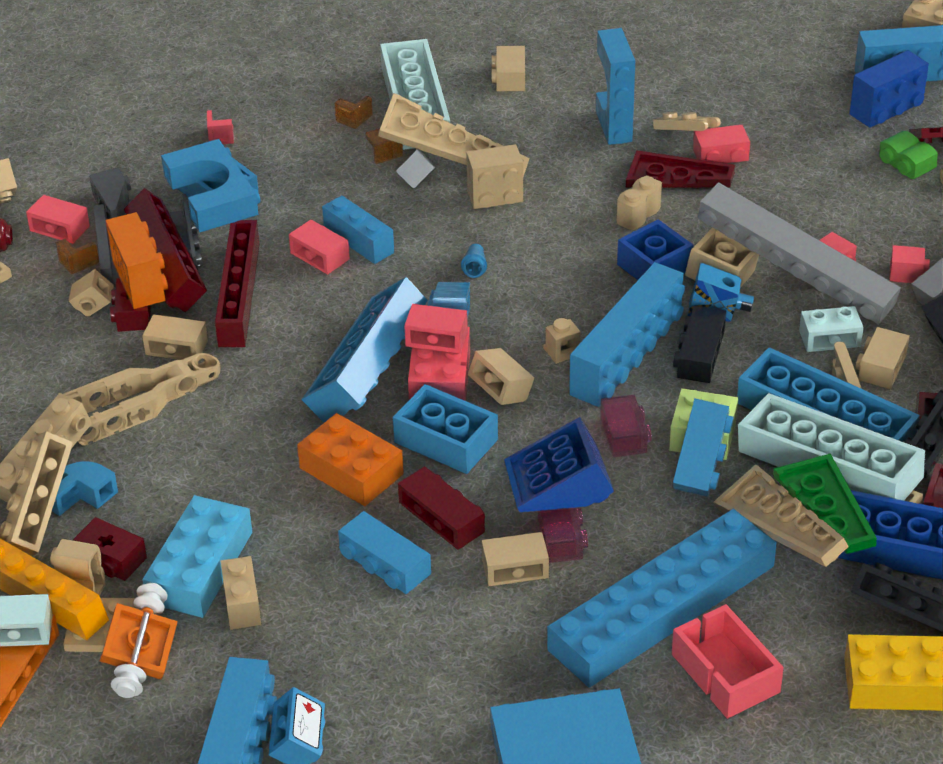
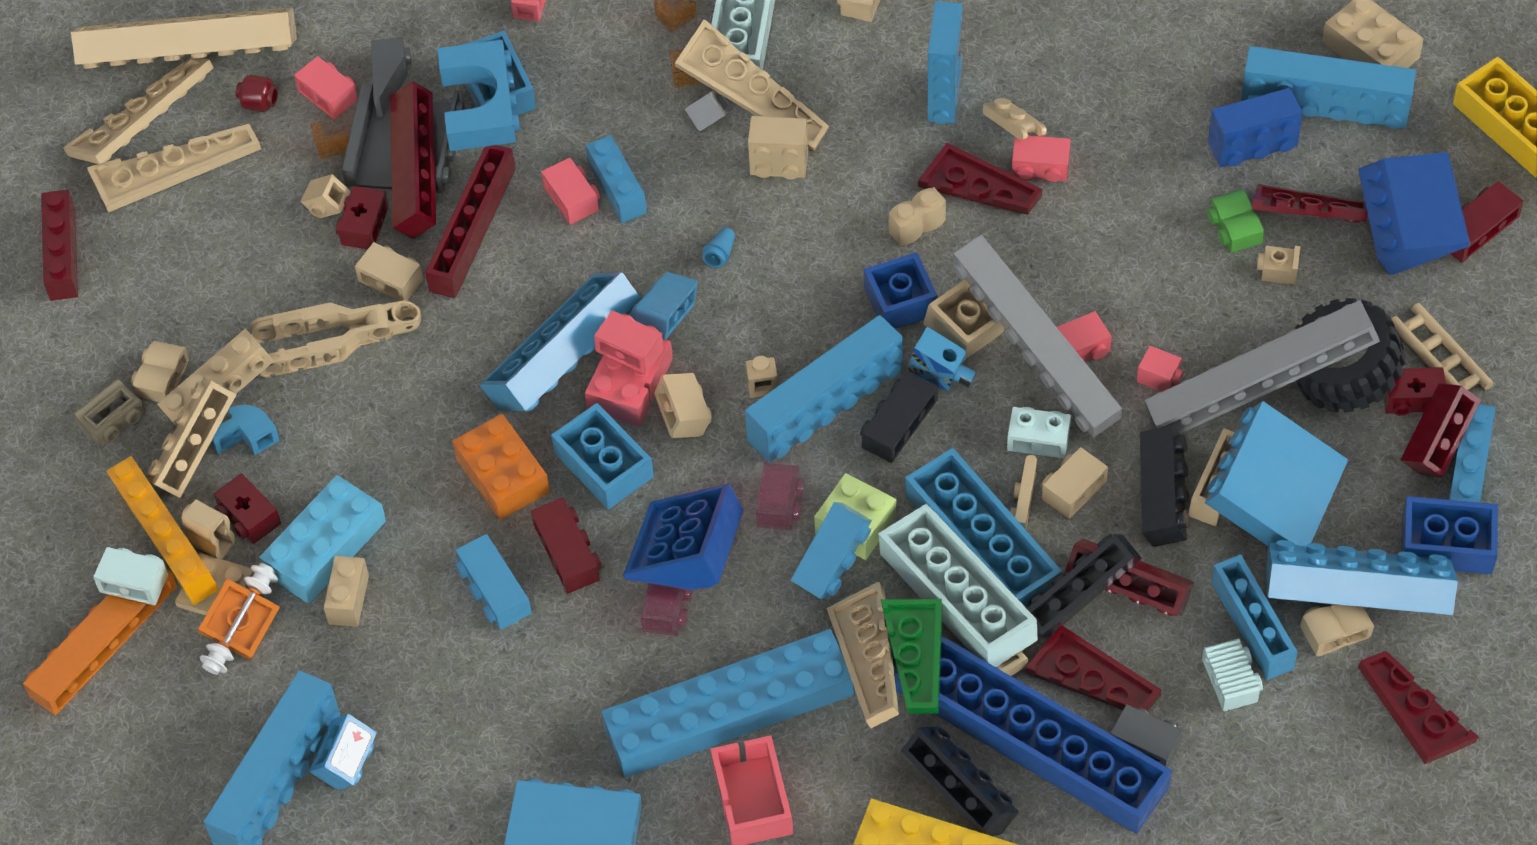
camera: 20 degrees right, 15 degrees up
orange brick [105,212,168,309] -> none
tan brick [482,532,549,586] -> none

